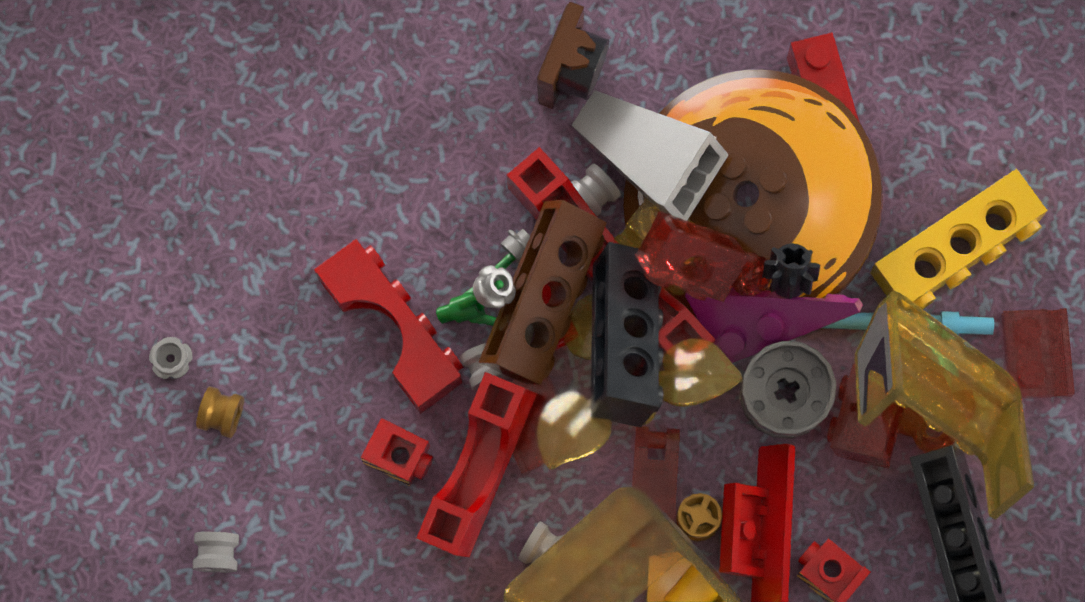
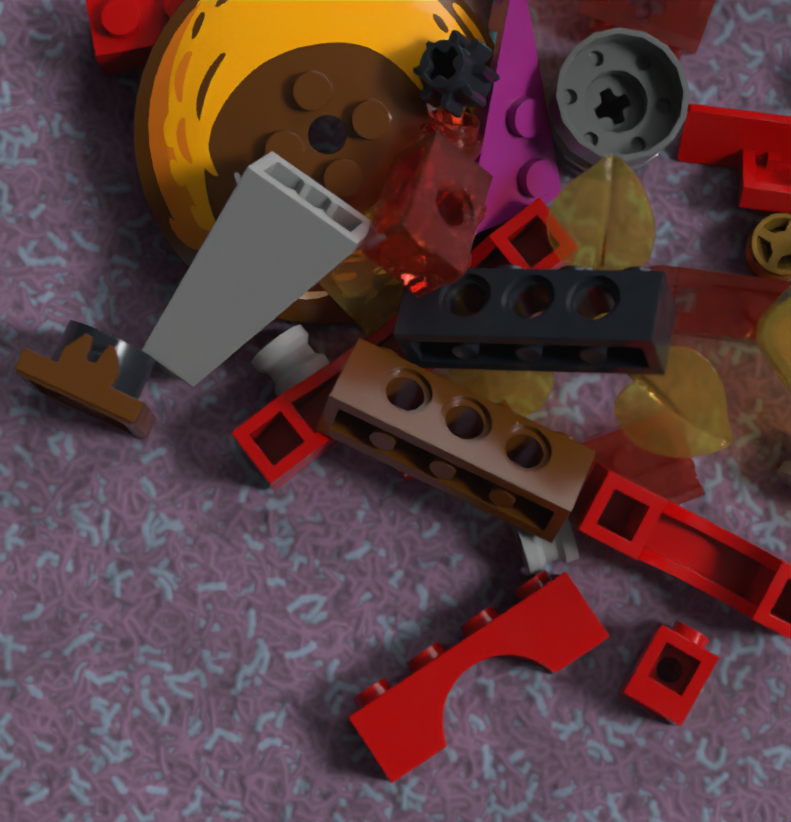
camera: 90 degrees left, 5 degrees up
plant [436,229,534,344] -> none

